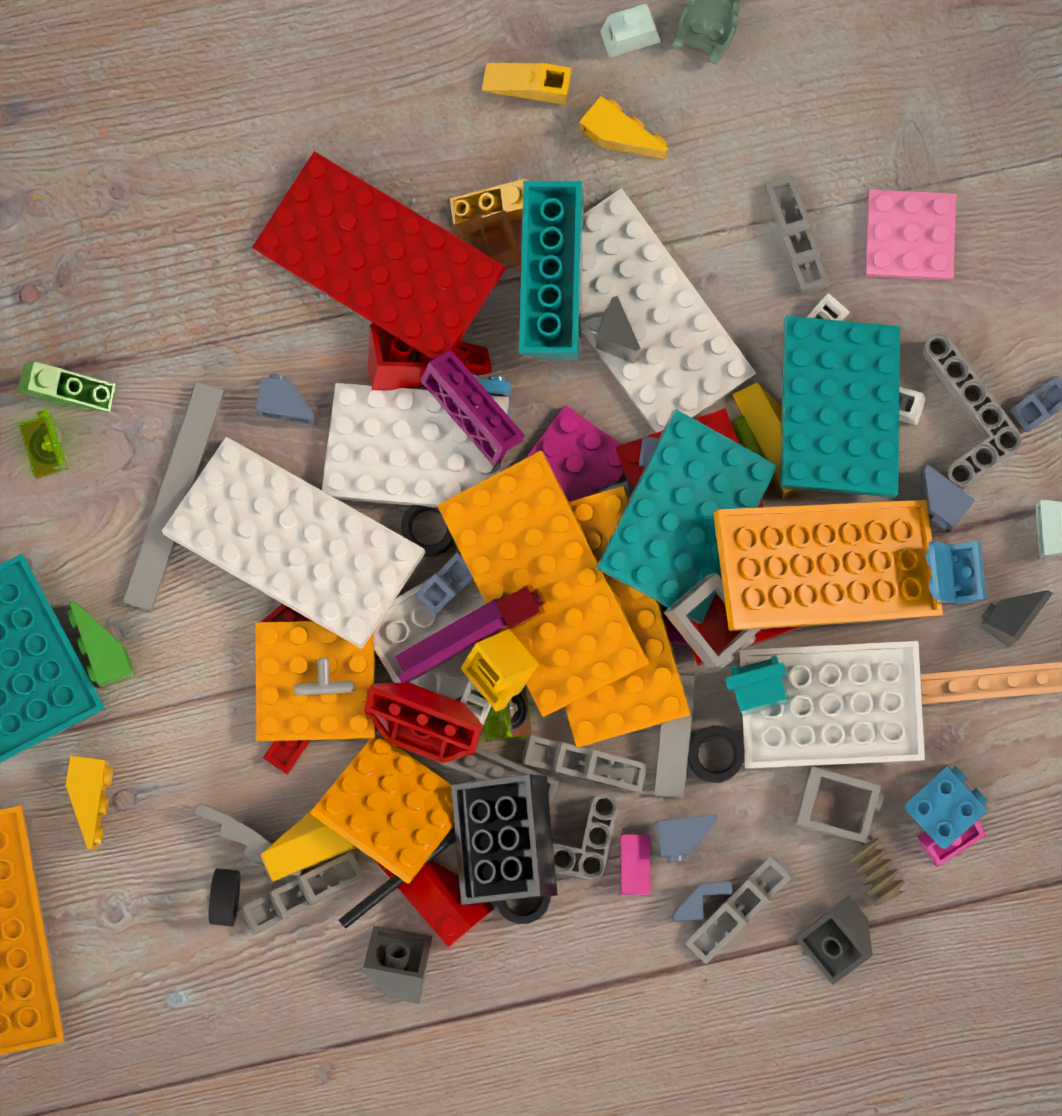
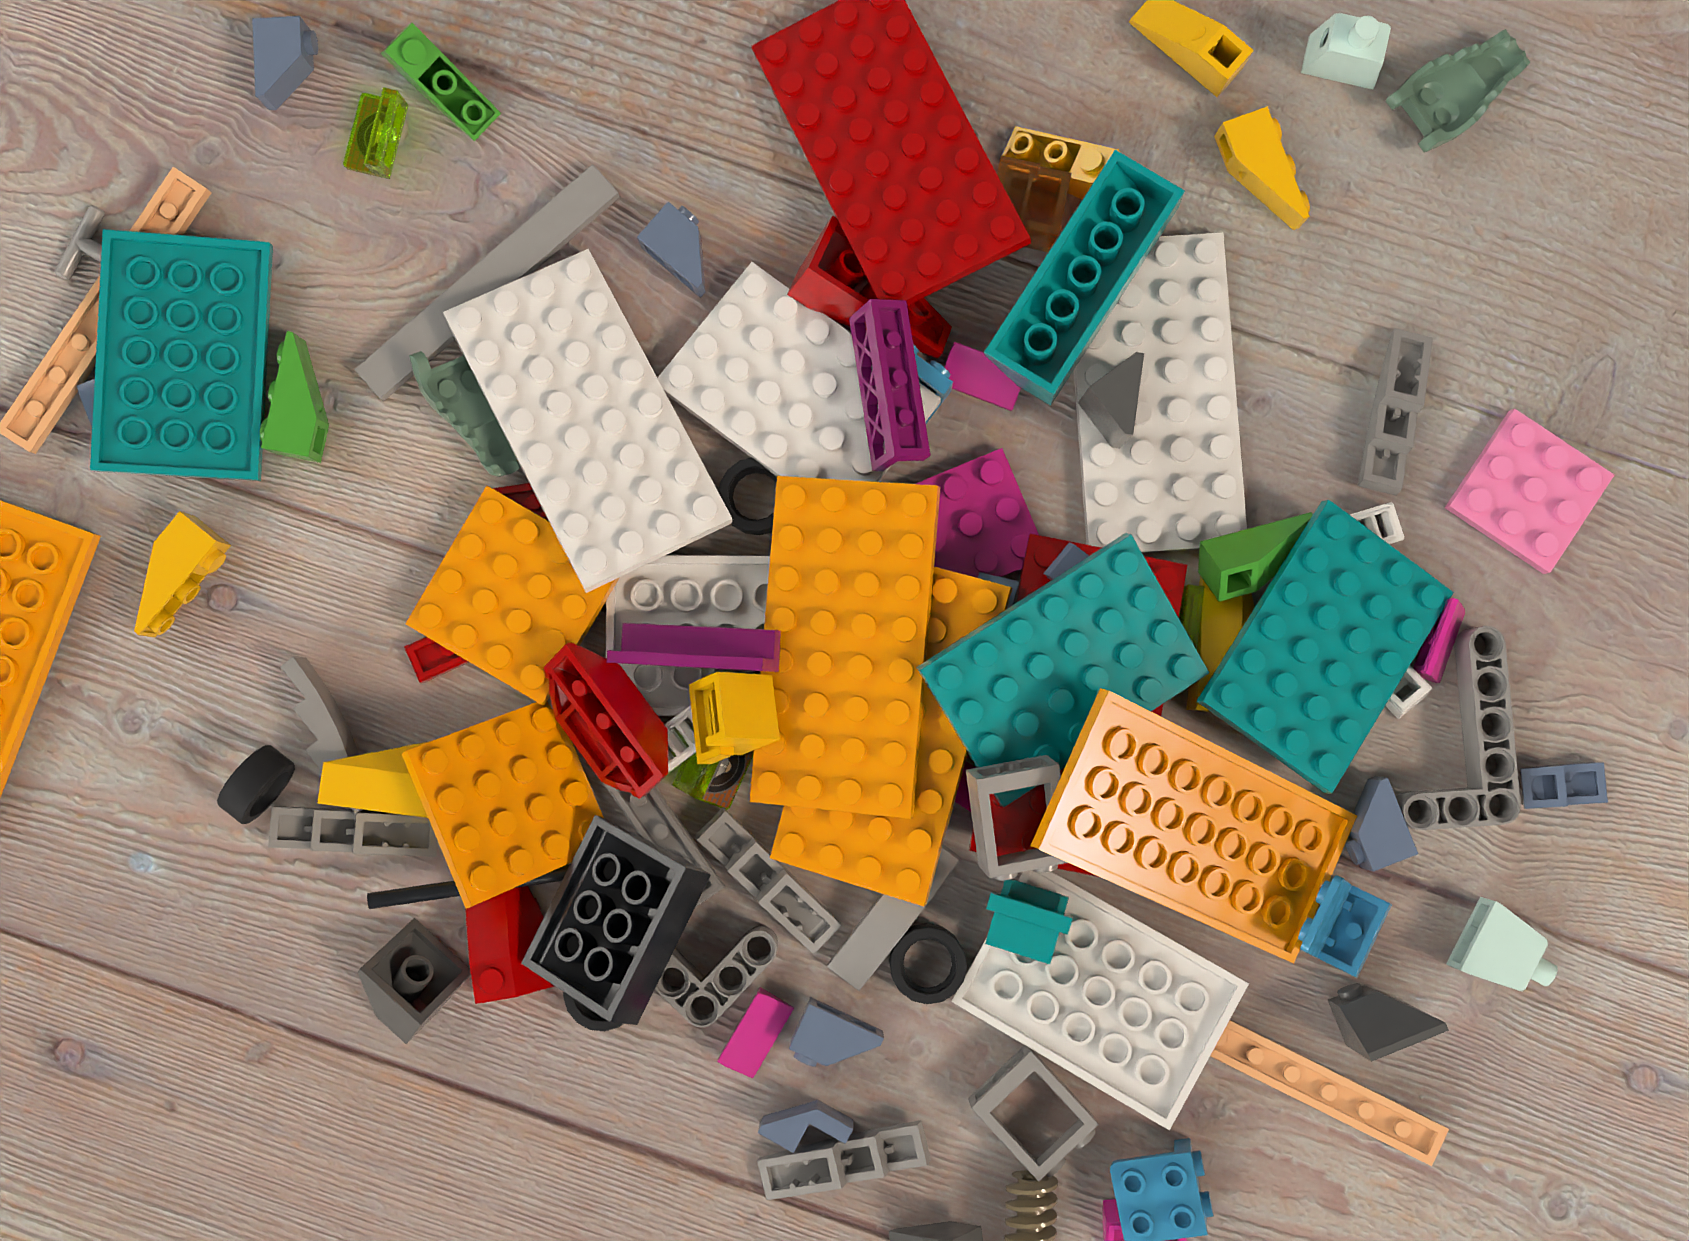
camera: 30 degrees right, 5 degrees up
light grey piece [294,658,355,695] -> none
sand blue slope [415,552,474,616] -> none
dark red brick [496,586,546,629] -> none
none -> sand green animal [409,351,521,477]
none -> dark pink slope [944,342,1021,411]
none -> bright green slope [1198,512,1313,602]
none -> dark pink slope [1413,598,1465,683]

